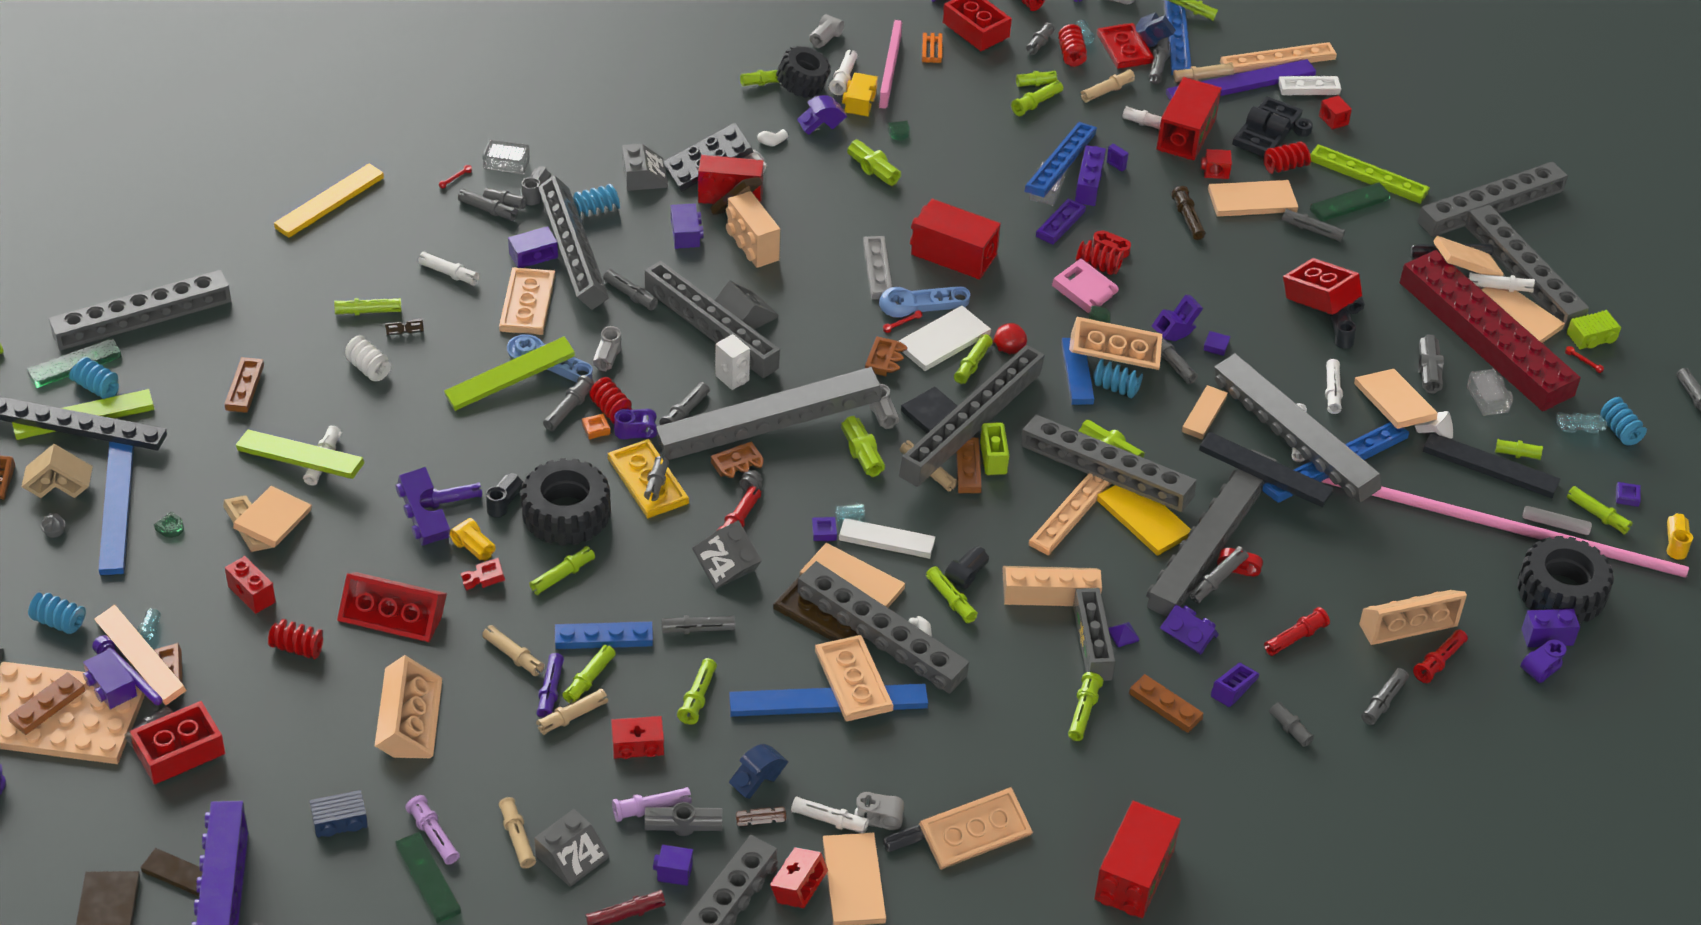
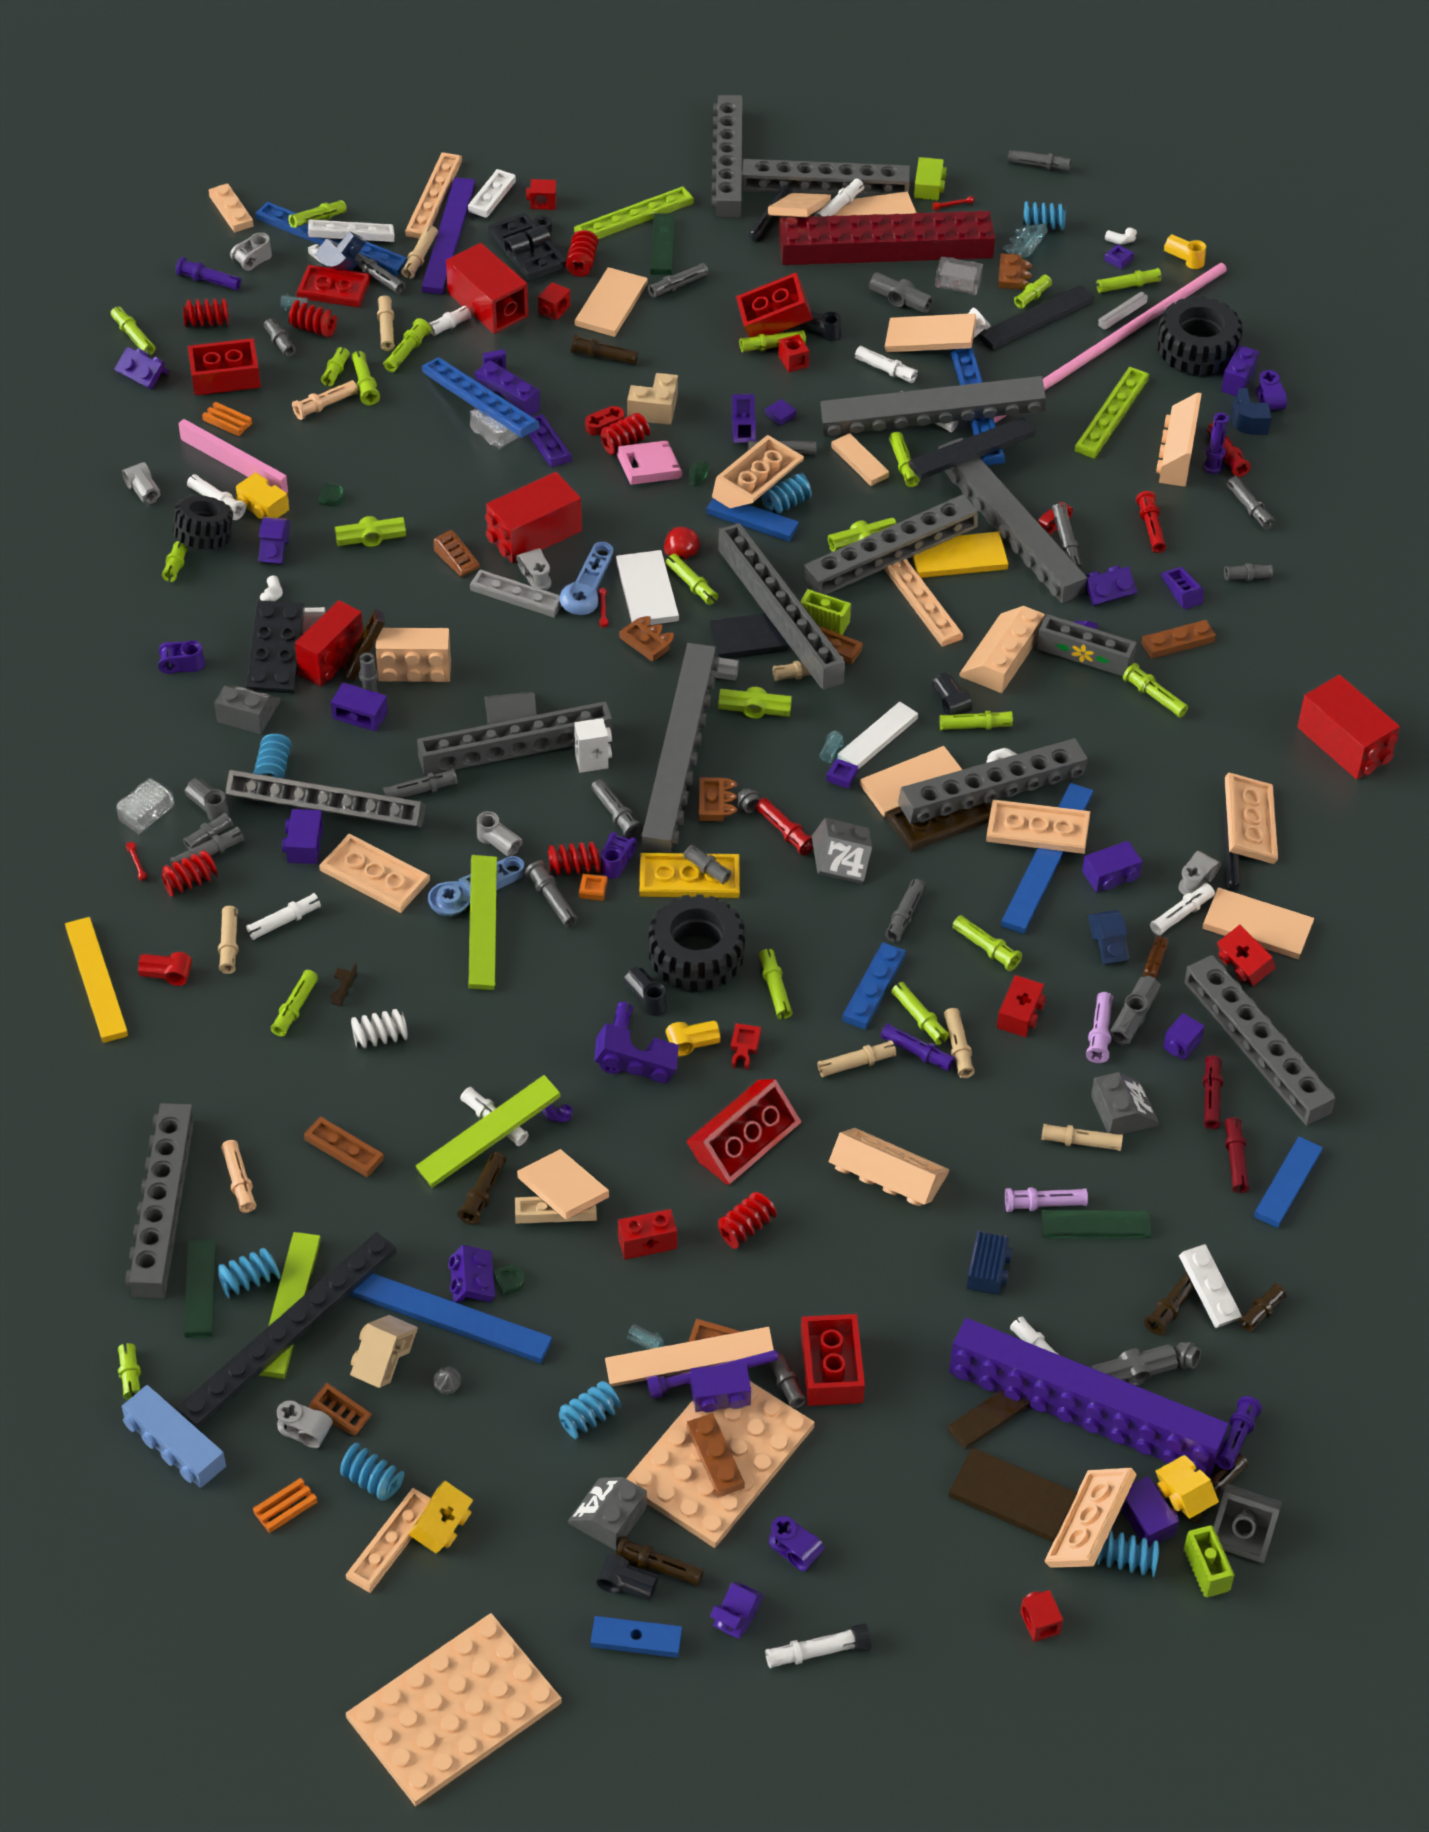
camera: 60 degrees left, 5 degrees up
none -> red piece [138,952,193,986]
none -> dark purple piece [158,640,205,674]
none -> red piece [162,850,218,897]
none -> tan pin [218,906,238,974]
none -> light nougat pin [221,1140,256,1213]
none -> light nougat pin [292,380,358,420]
none -> white tile [308,220,395,242]
none -> dark grey pin [359,653,378,692]
none -> lime pin [383,318,431,372]
none -> dark orange slope [434,530,480,577]
none -> dark purple bracket [448,1245,495,1304]
none -> dark brown pin [457,1151,506,1225]
none -> light grey piece [517,548,552,591]
none -> dark purple arm [542,1104,573,1123]
none -> tan brick [627,373,678,425]
none -> lime pin [739,330,806,352]
none -> red brick [778,334,809,372]
none -> lime pin [889,432,920,487]
none -> dark orange plate [998,253,1033,290]
none -> white pin [1010,1317,1059,1355]
none -> lime tile [1074,367,1149,459]
none -> dark purple brick [1082,841,1143,893]
none -> white arm [1105,228,1137,245]
none -> dark purple pin [1203,413,1229,474]
none -> dark blue brick [1230,388,1271,435]

